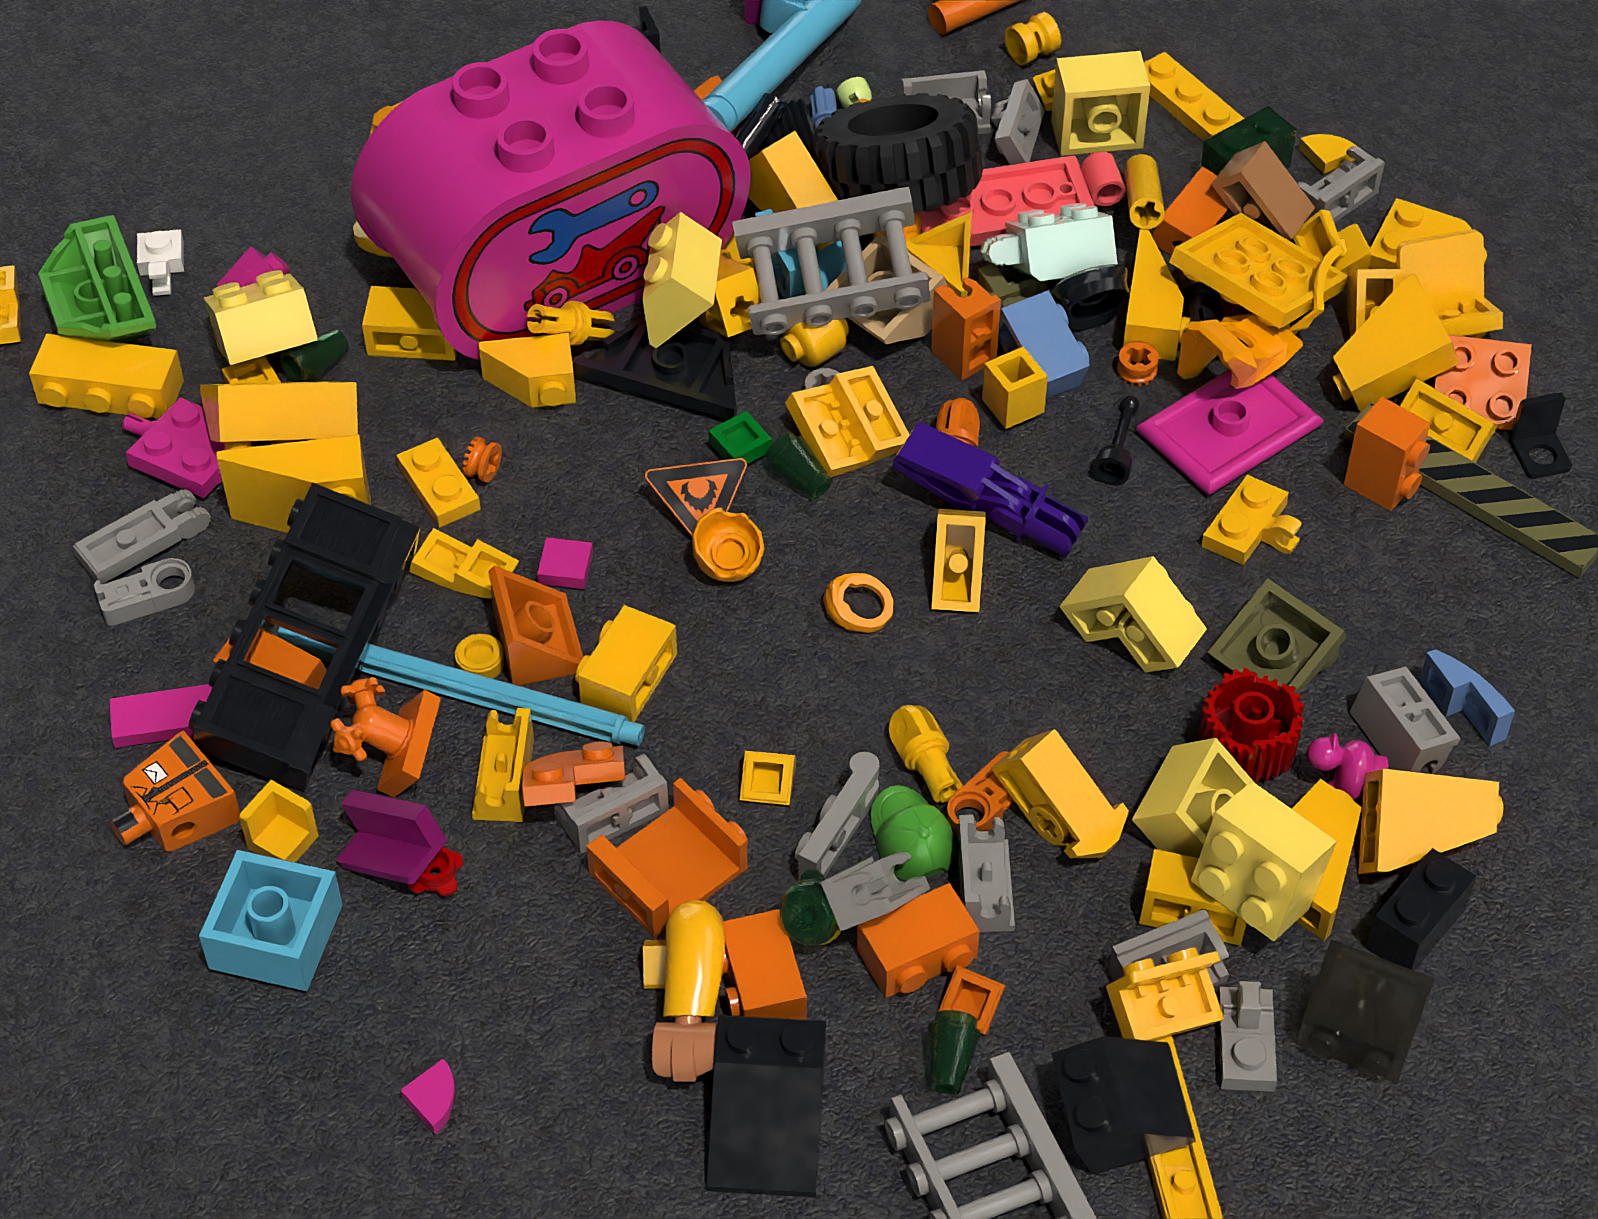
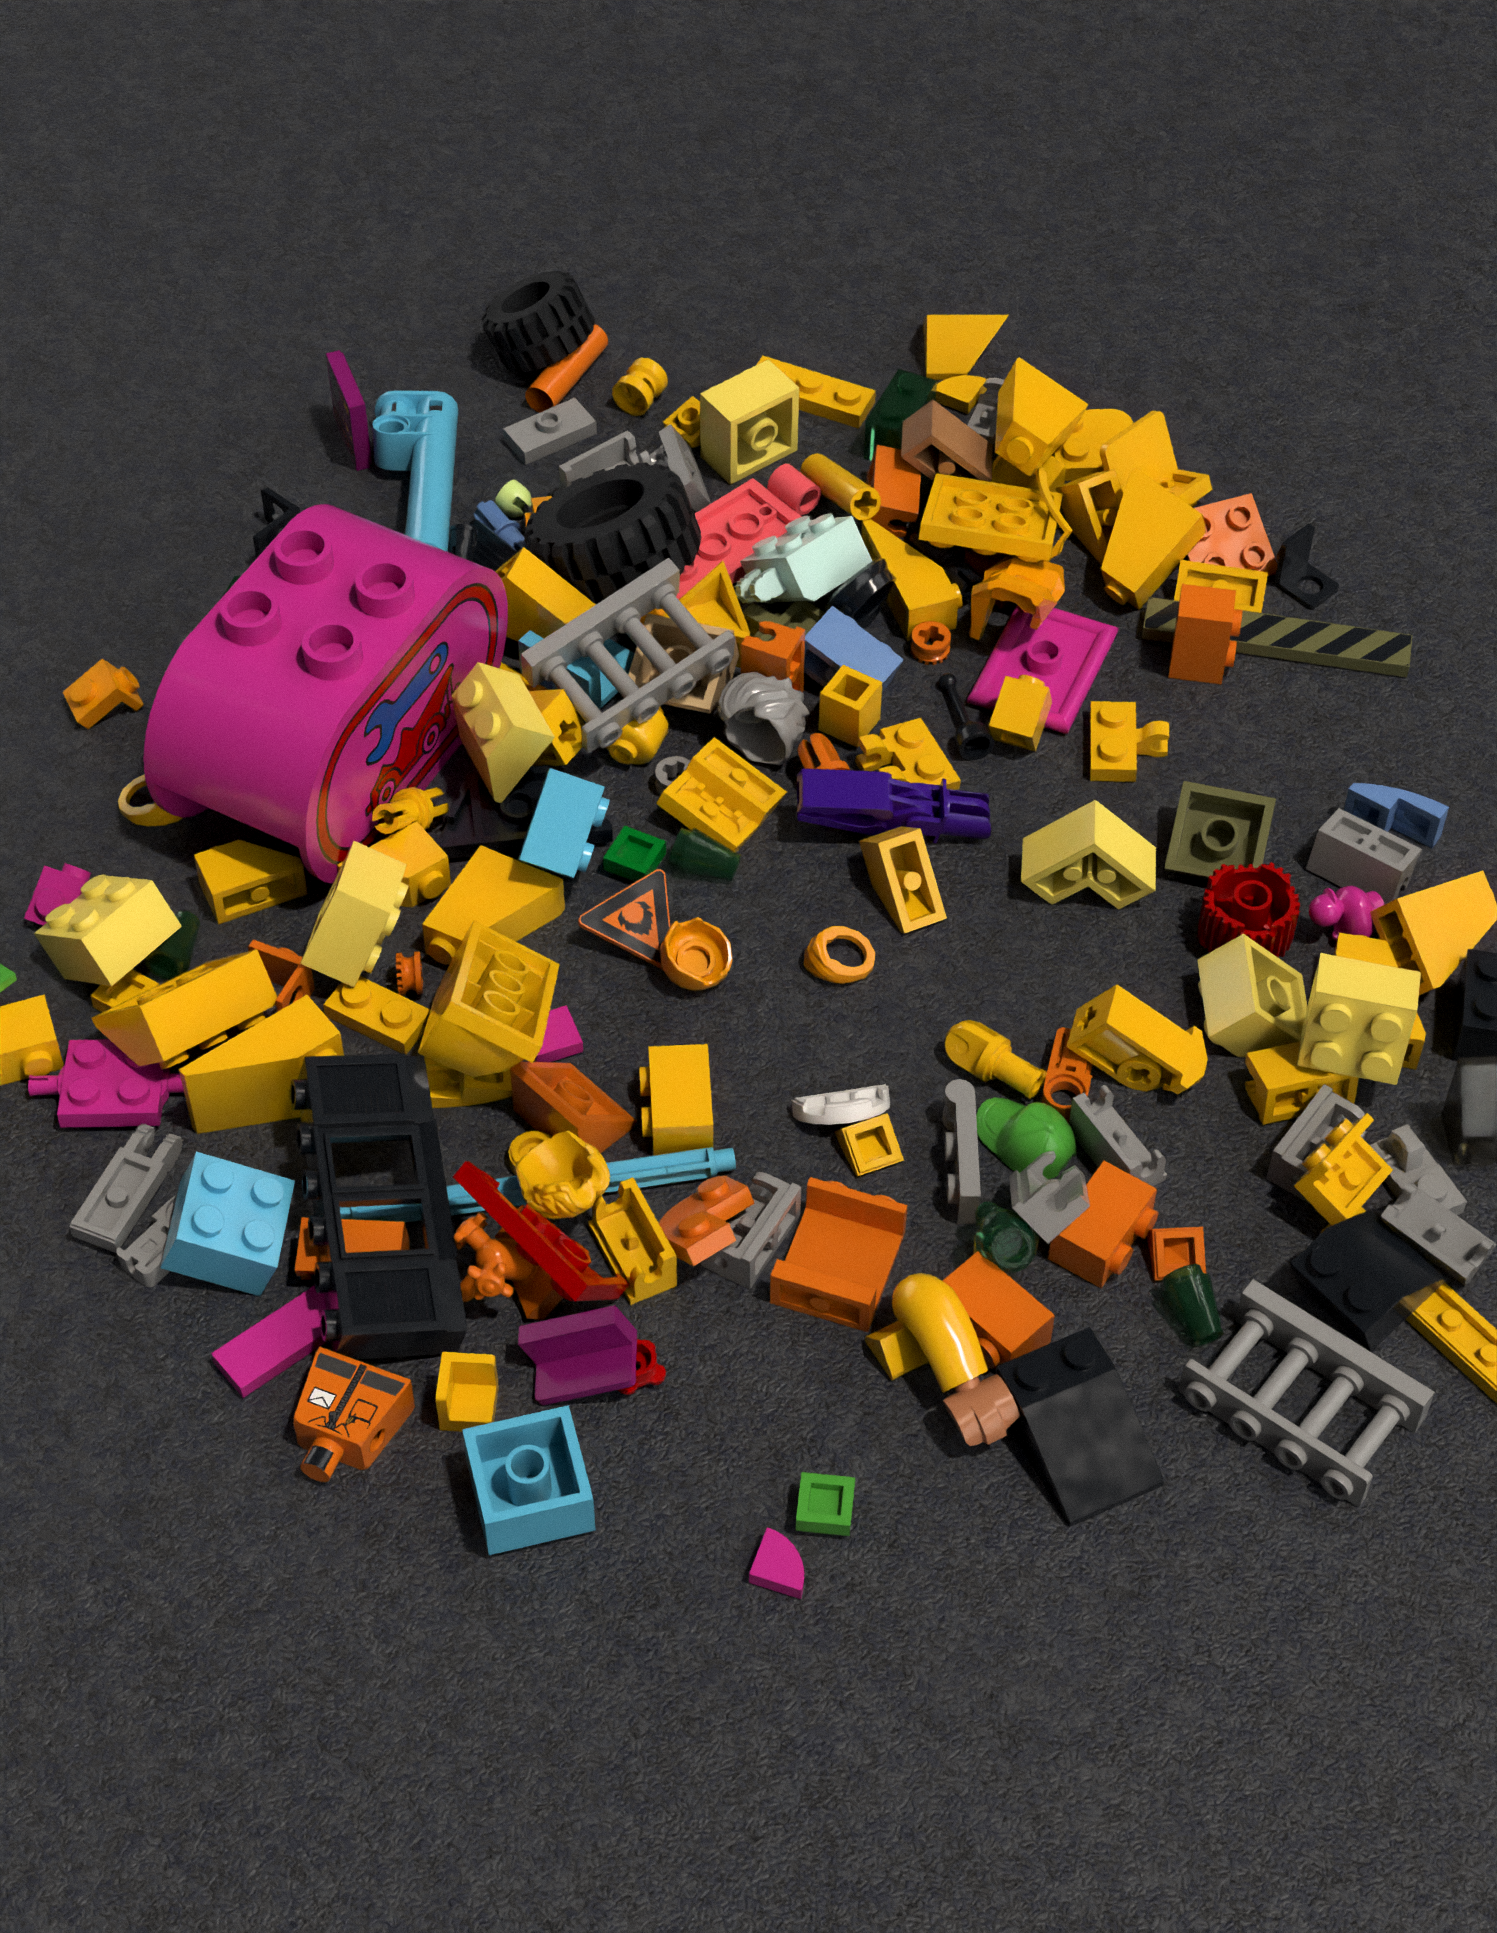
camera: 30 degrees left, 0 degrees up
none -> medium azure brick [160,1151,295,1296]
none -> orange bracket [248,939,315,1012]
none -> light yellow brick [300,841,409,987]
none -> yellow windscreen [418,920,560,1077]
none -> yellow slope [422,845,565,965]
none -> red wing [453,1161,630,1302]
none -> light grey plate [503,398,597,465]
none -> yellow hair [515,1131,610,1219]
none -> medium azure brick [517,768,610,878]
none -> light grey hair [717,672,810,765]
none -> white tile [791,1084,890,1125]
none -> bright green plate [795,1472,855,1536]
none -> yellow plate [855,718,961,790]
none -> yellow slope [923,315,1009,380]
none -> yellow brick [989,675,1052,752]
none -> yellow slope [995,357,1089,476]
none -> light grey hinge [1380,1182,1497,1286]

